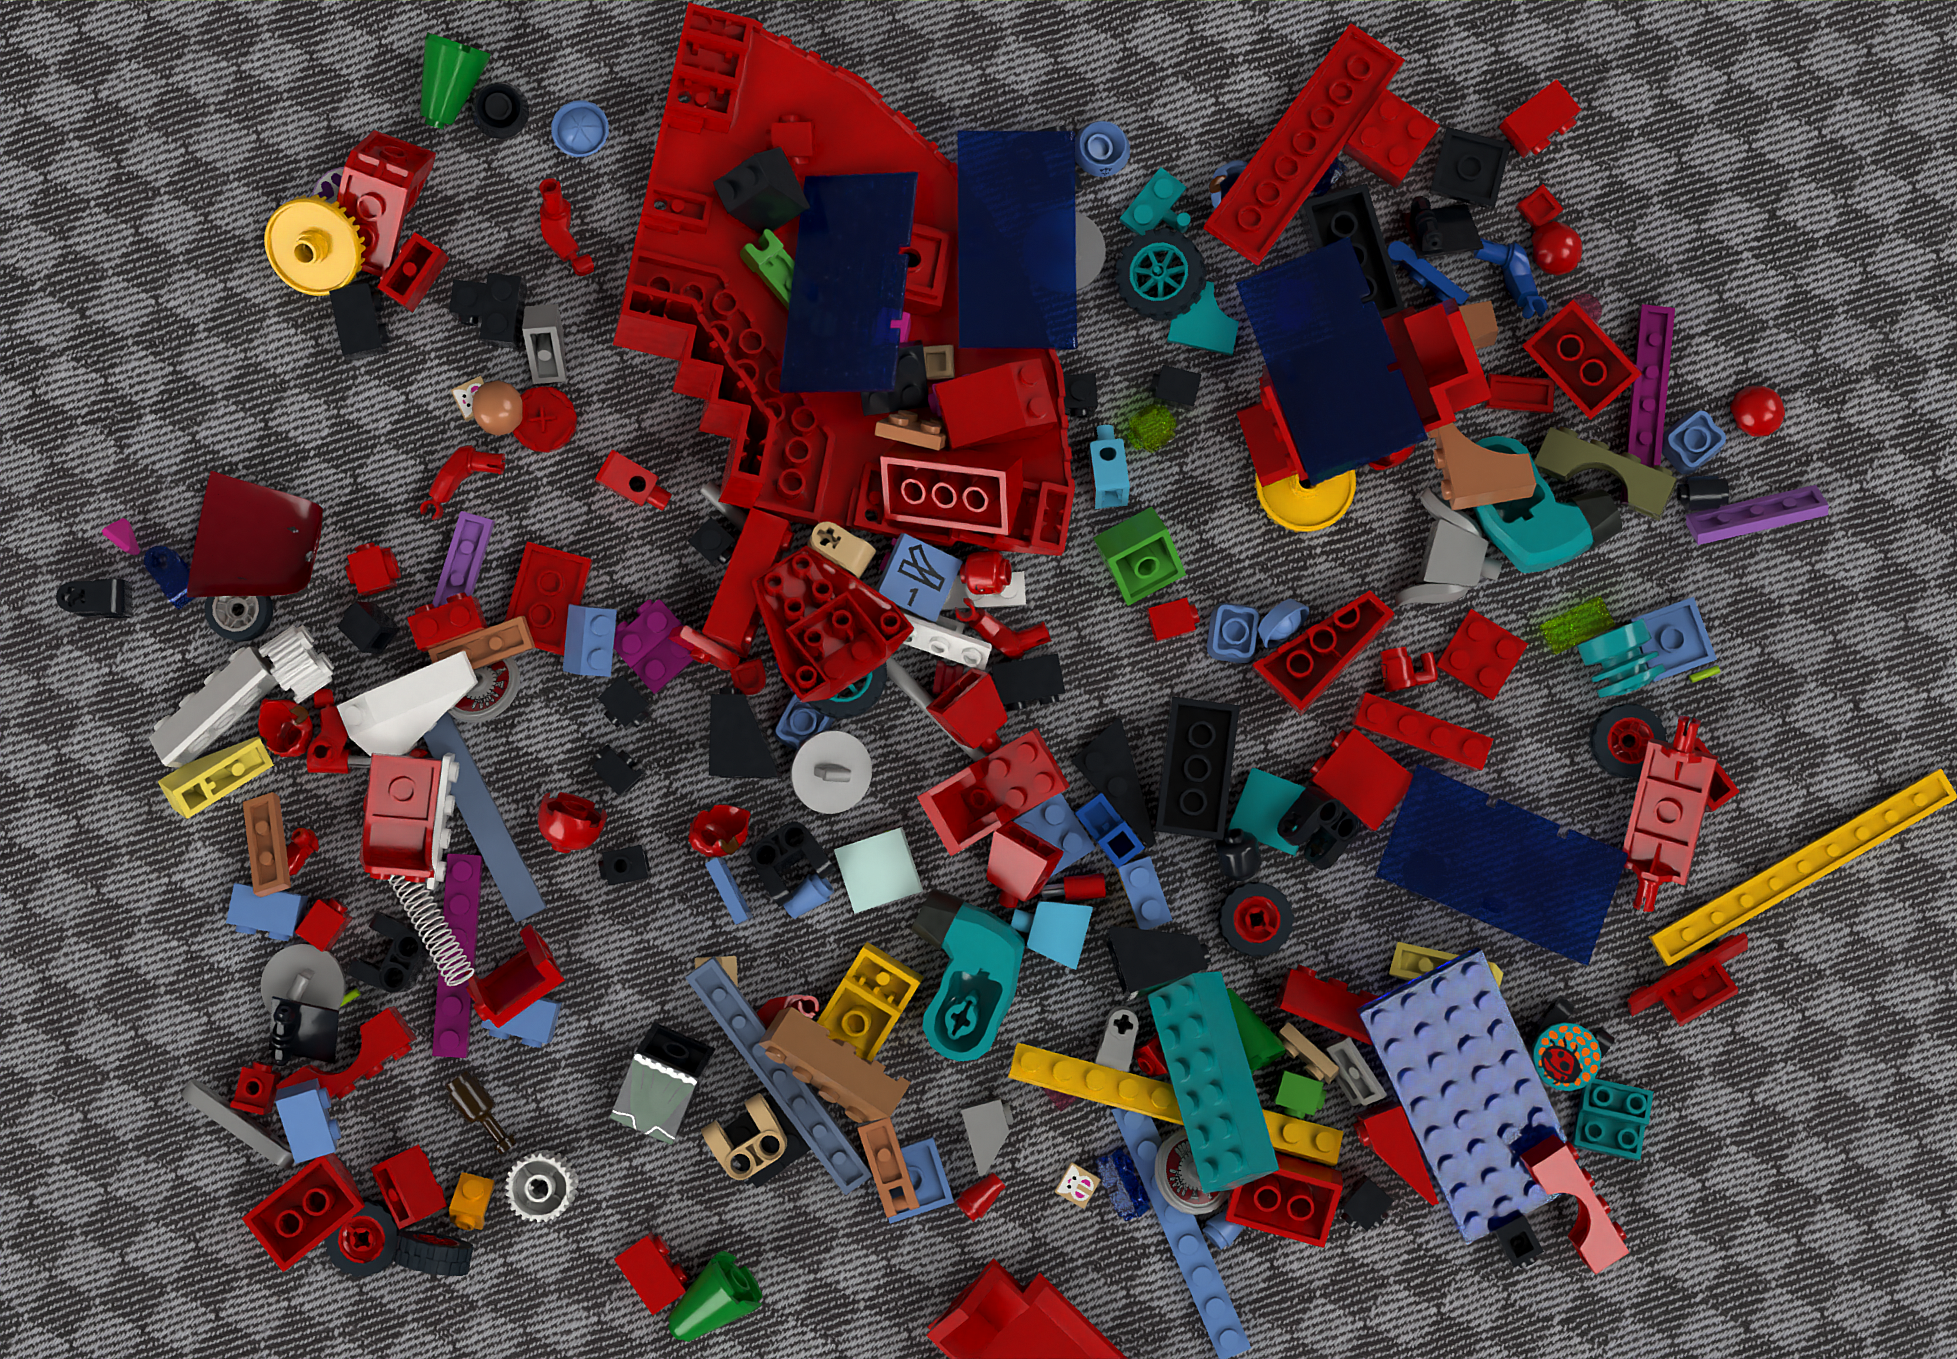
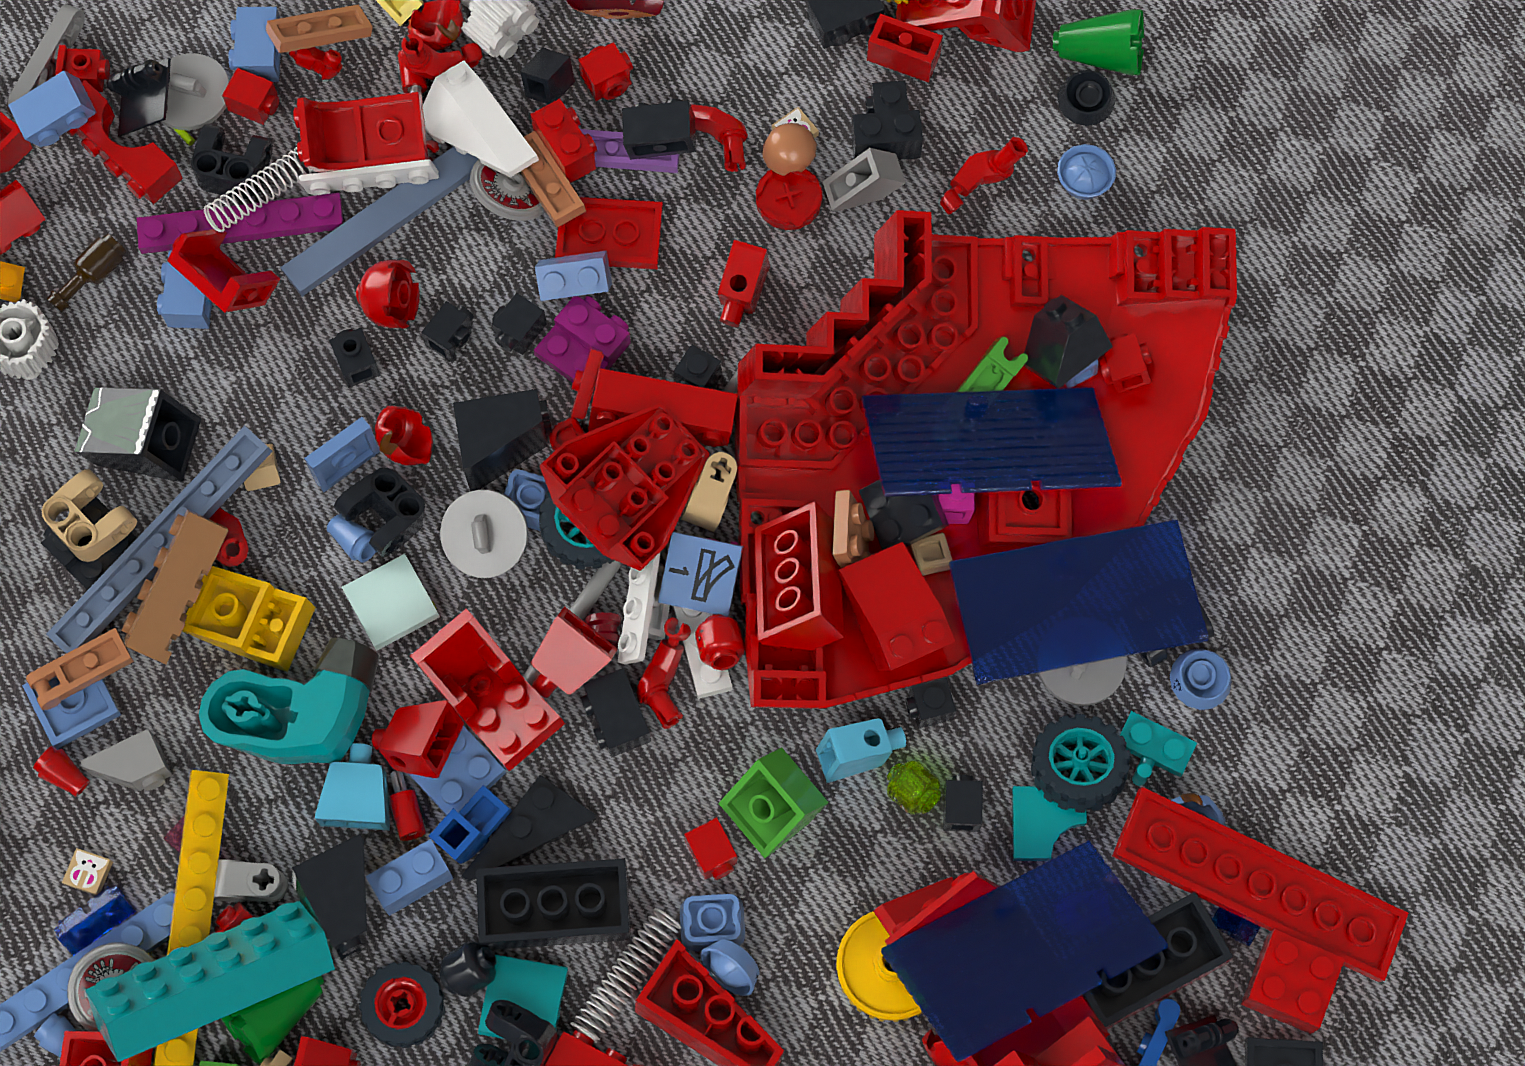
camera: 75 degrees right, 15 degrees down
none -> white piece [571,908,681,1043]
none -> black brick [622,99,697,160]

